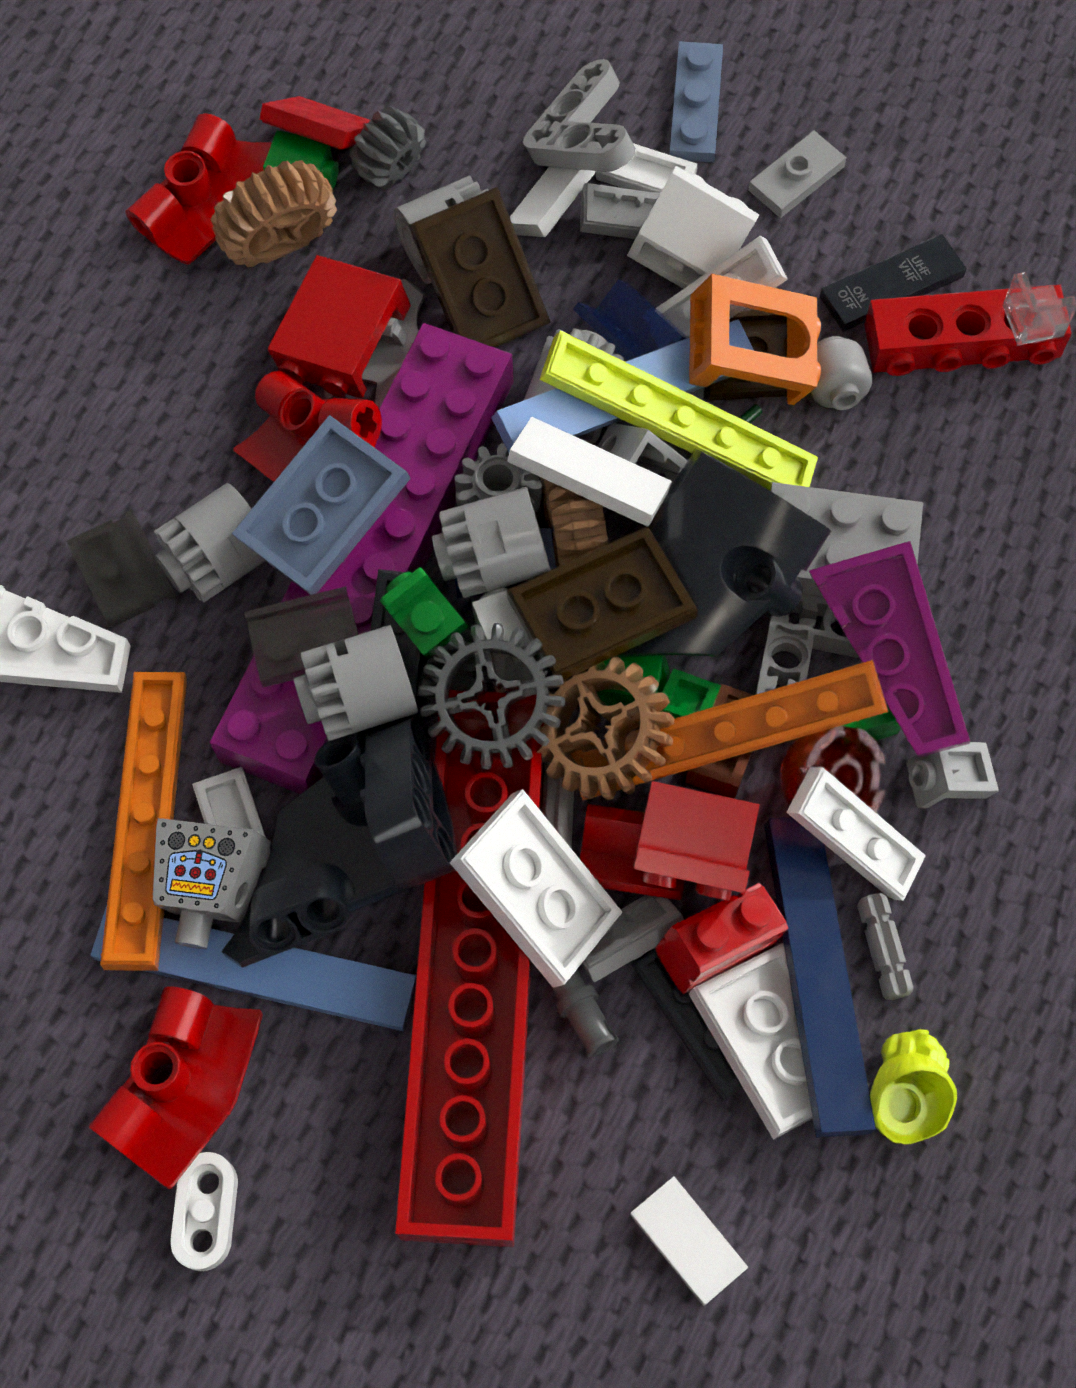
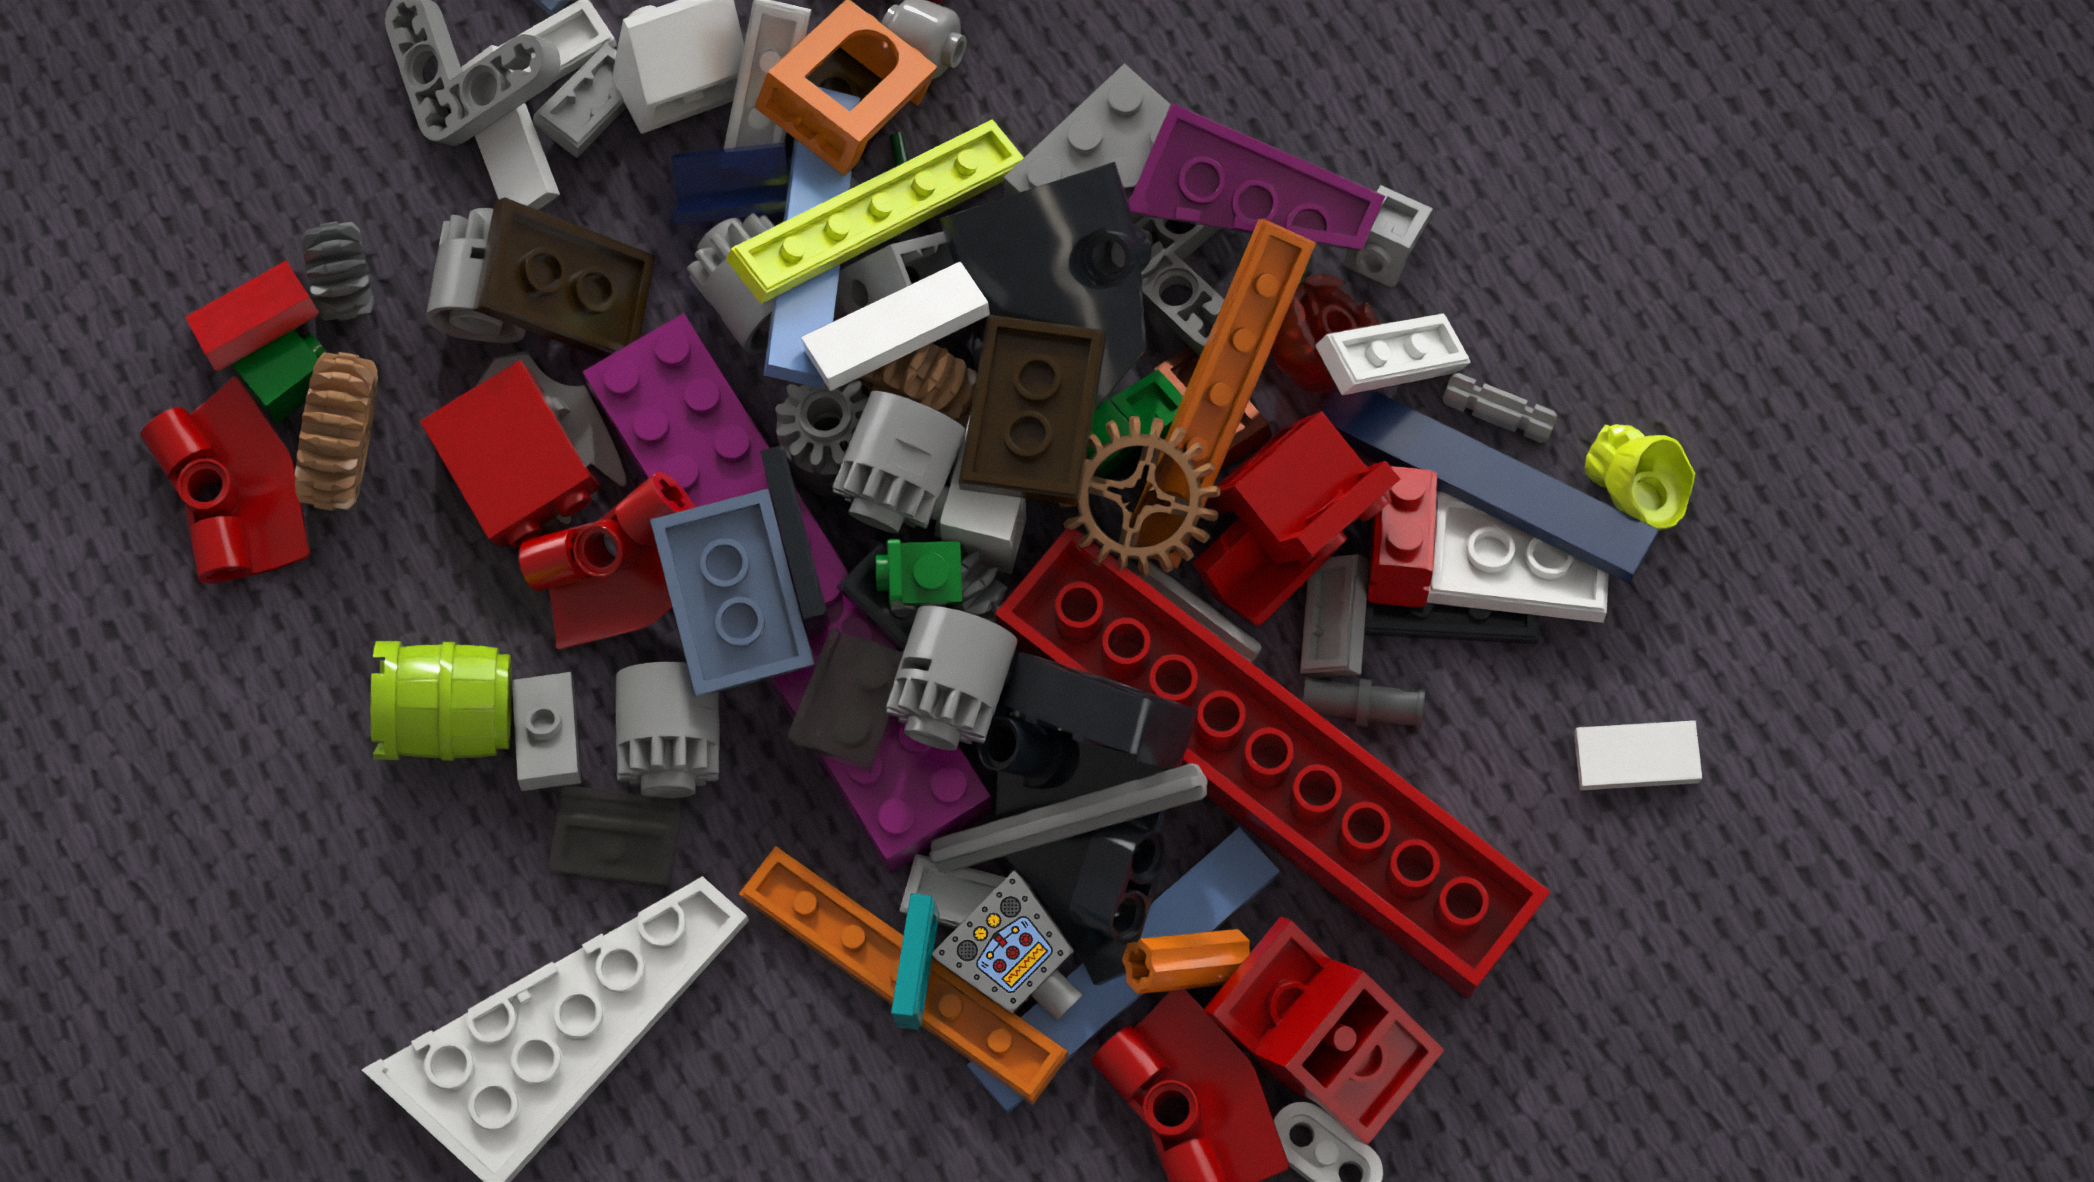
camera: 55 degrees left, 5 degrees up
dark grey gear [419,623,565,770] -> none
white tile [450,789,622,988] -> none
none -> lime piece [370,641,512,761]
none -> light grey plate [512,672,581,791]
none -> black tile [760,446,830,636]
none -> teal tile [891,893,940,1030]
none -> light grey axle [929,763,1208,873]
none -> orange axle [1122,929,1250,994]
none -> red bracket [1203,917,1444,1145]

